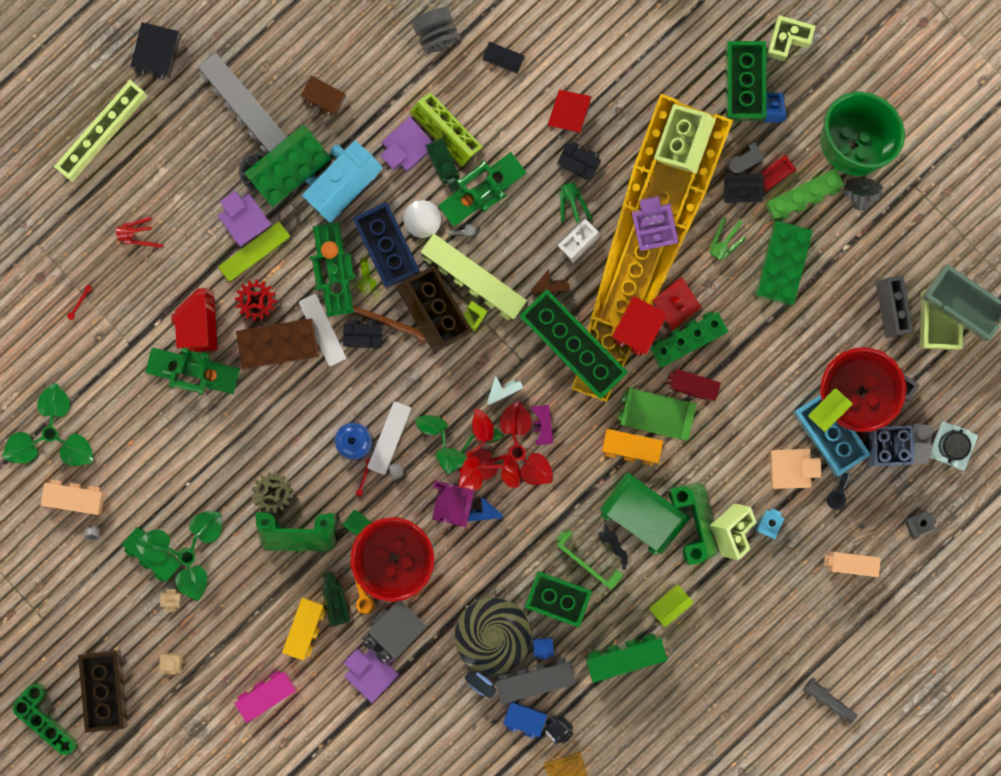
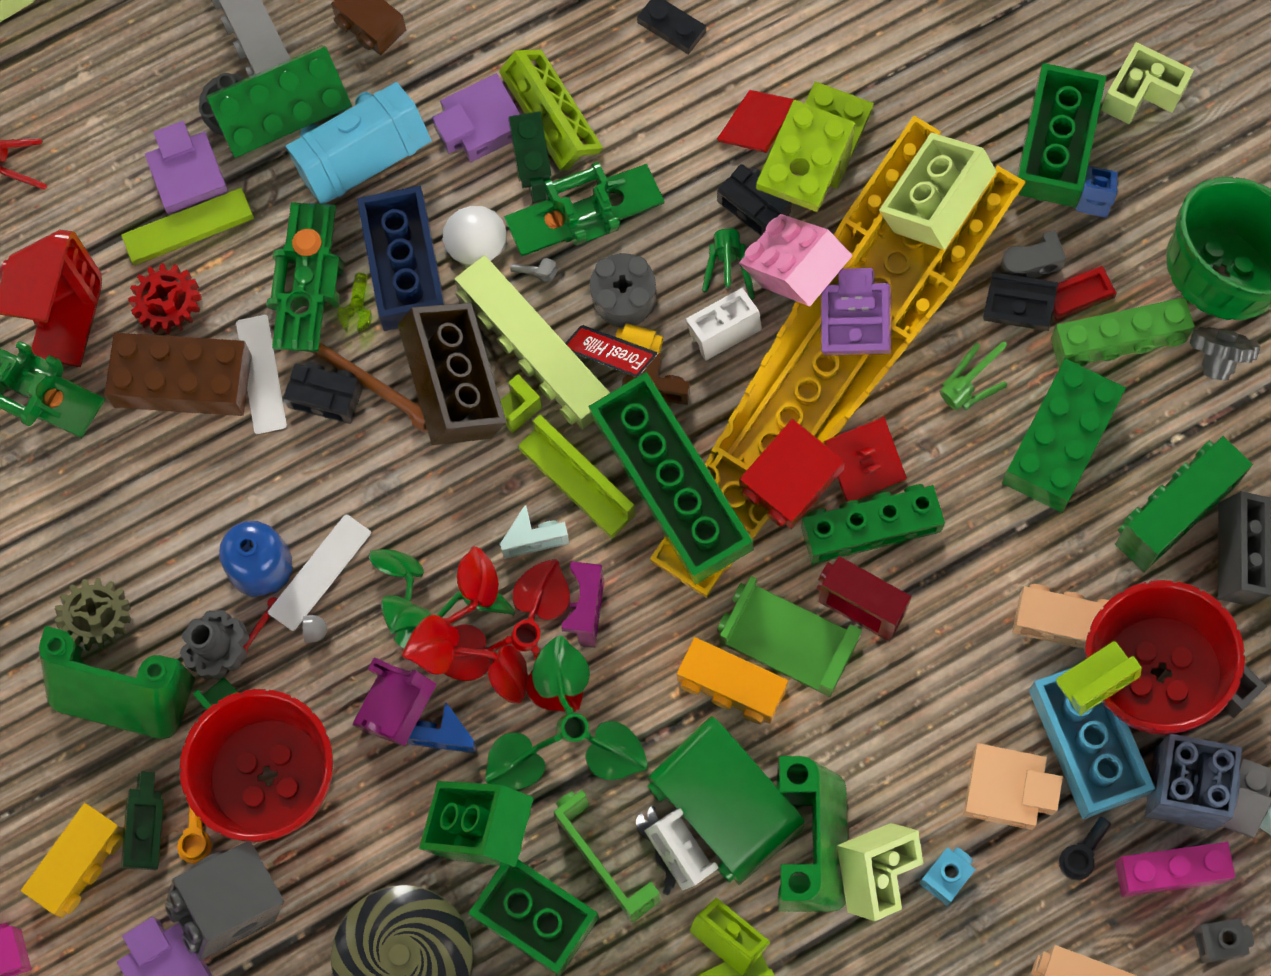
camera: 20 degrees right, 15 degrees down
none -> dark grey plant [180,610,249,680]
none -> green brick [419,781,534,867]
none -> green plant [485,635,647,790]
none -> lime fence [518,415,635,539]
none -> red sticker [565,325,658,377]
none -> dark grey brick [590,253,657,328]
none -> yellow brick [615,323,664,354]
none -> white hinge [644,808,719,890]
none -> lime slope [690,897,771,975]
none -> bright pink brick [739,214,853,306]
none -> lime bracket [756,81,874,212]
none -> light nougat brick [1012,584,1109,649]
none -> green brick [1115,436,1253,573]
none -> dark pink brick [1115,842,1236,897]

